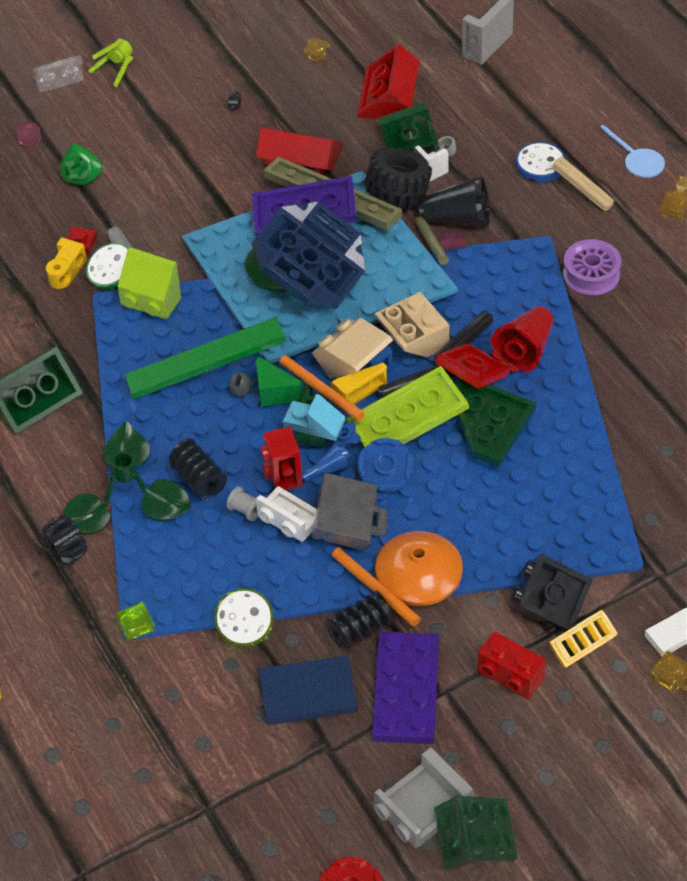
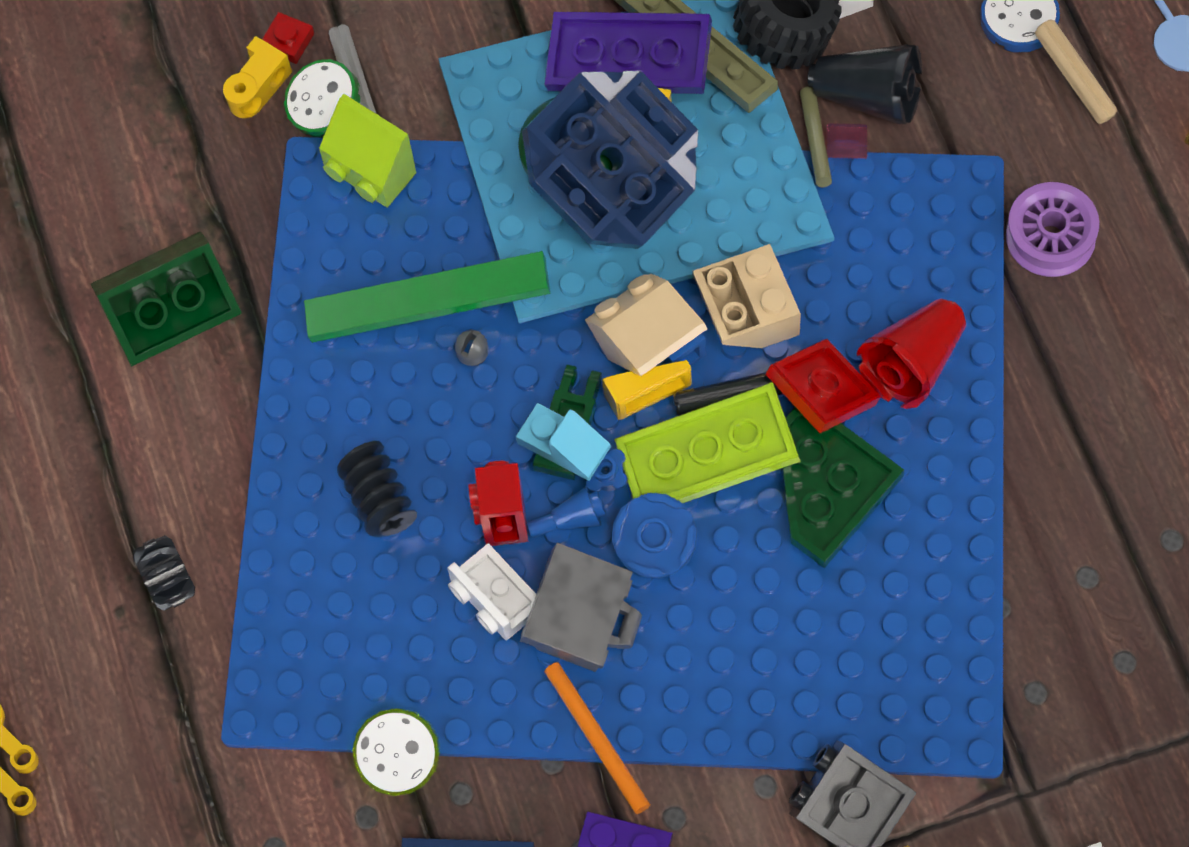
camera: 15 degrees right, 15 degrees up
dark green plant [63,421,191,535] -> none
clear neon green tile [116,602,155,641] -> none
light grey bush [227,486,259,521] -> none
green slope [256,357,303,407] -> none
orange bar [279,355,365,422] -> none
black piece [325,590,393,648] -> none
orange dish [375,531,463,606] -> none
black axle [435,310,493,362] -> none

